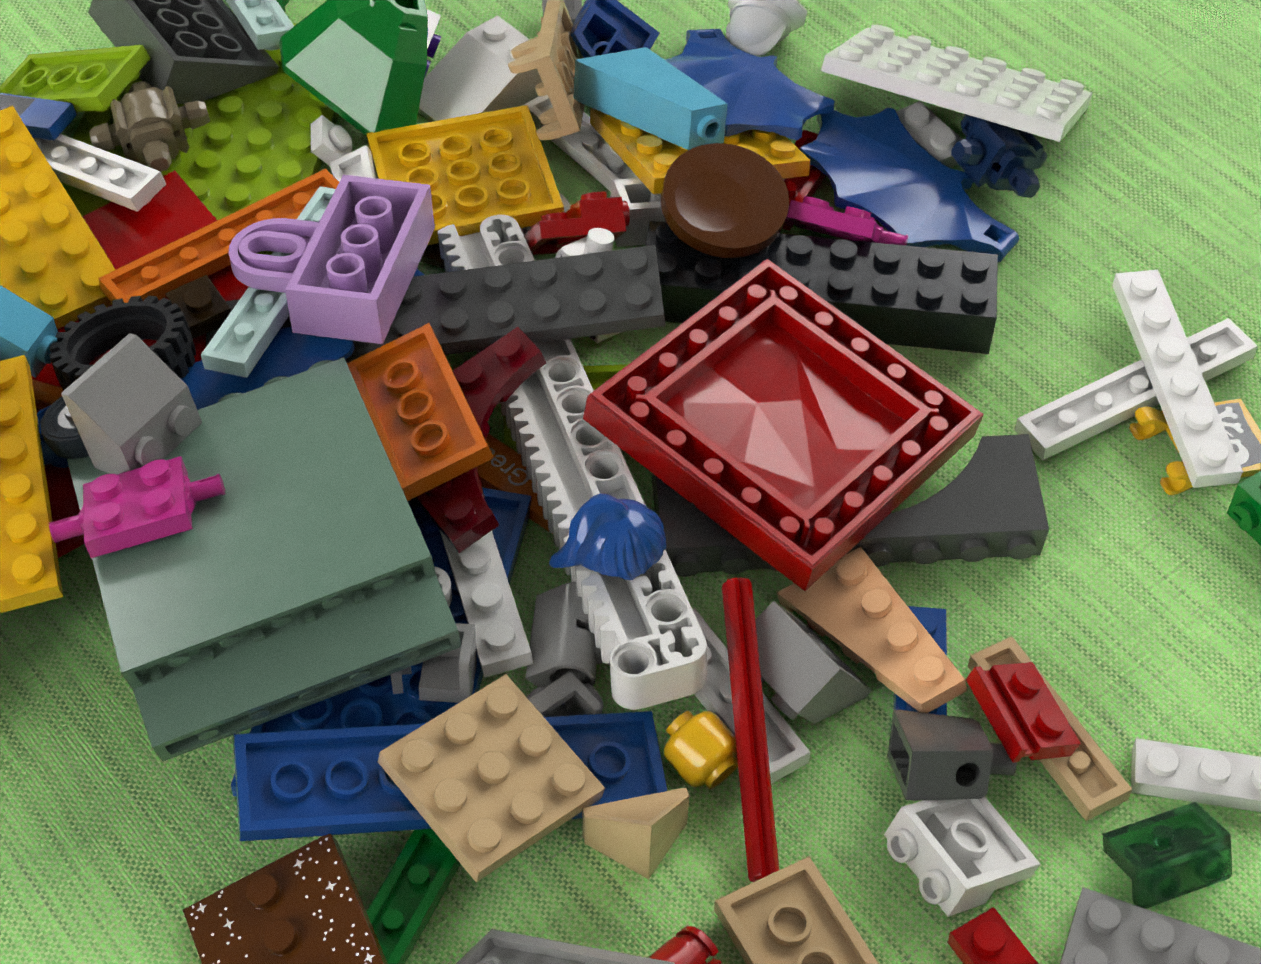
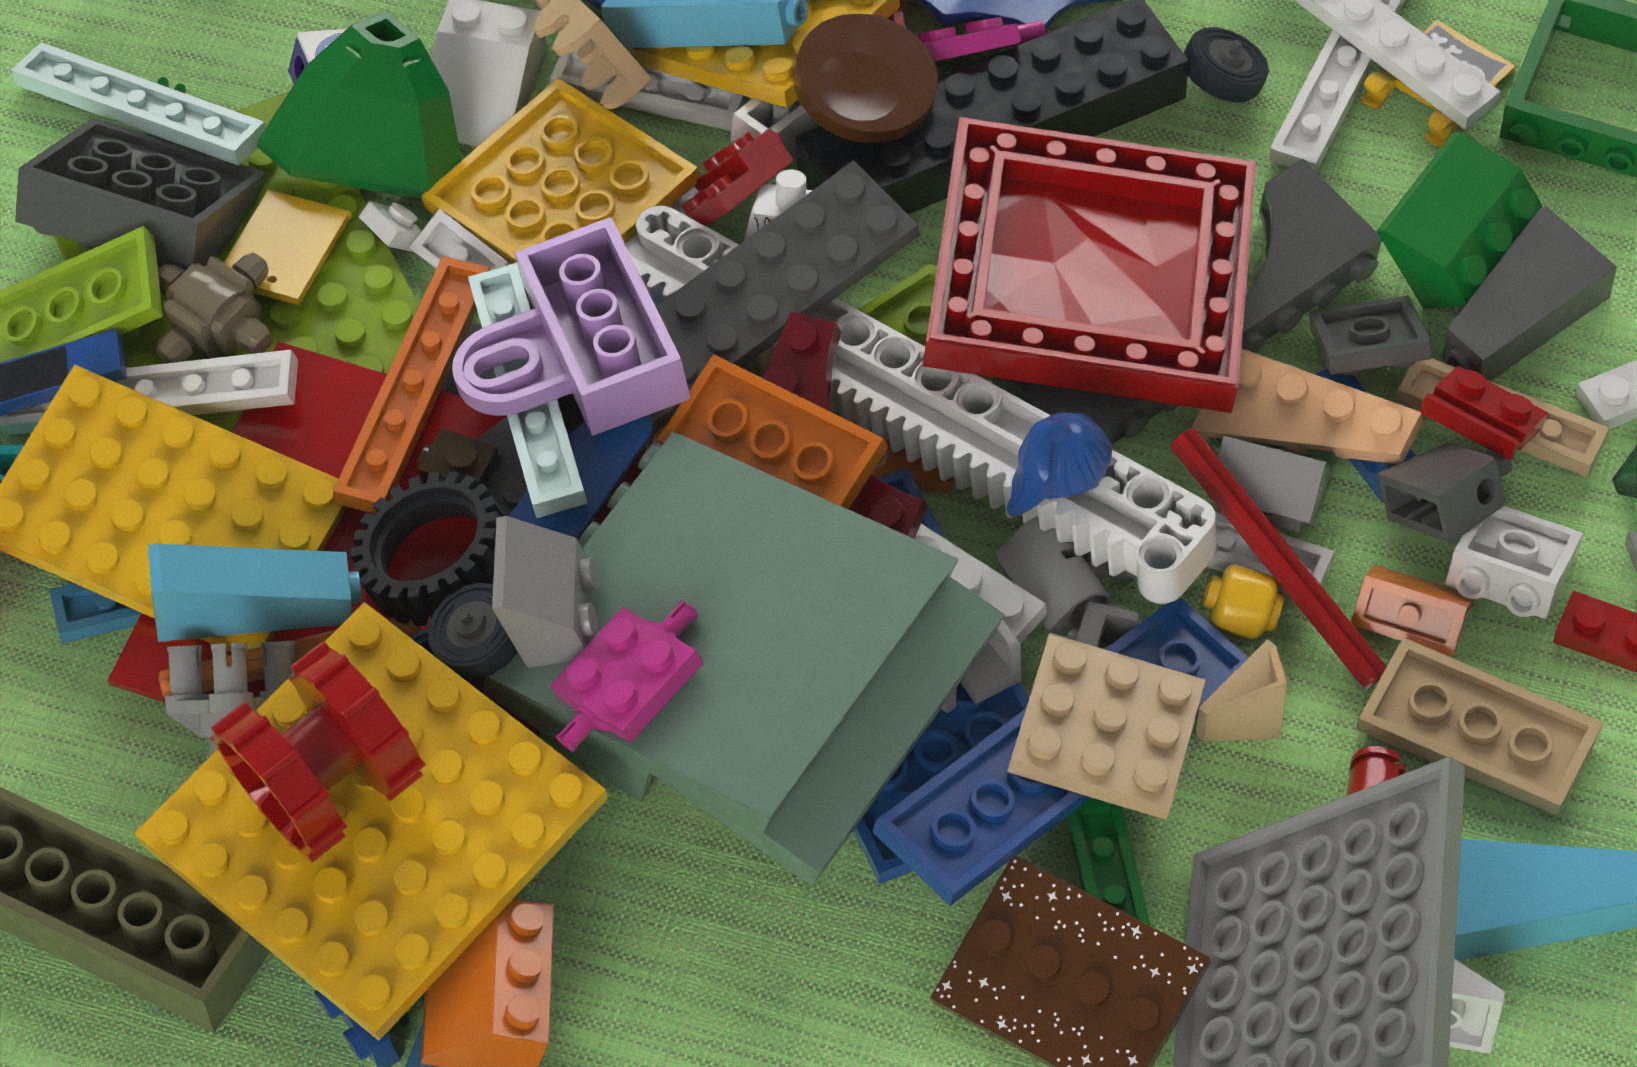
camera: 30 degrees left, 5 degrees up
none -> yellow container [224,189,352,305]
none -> black wheel [1184,27,1269,103]
none -> dark grey plate [1309,295,1432,376]
none -> panel [1351,565,1475,657]
none -> green slope [1376,132,1543,307]
none -> dark grey slope [1442,205,1617,381]

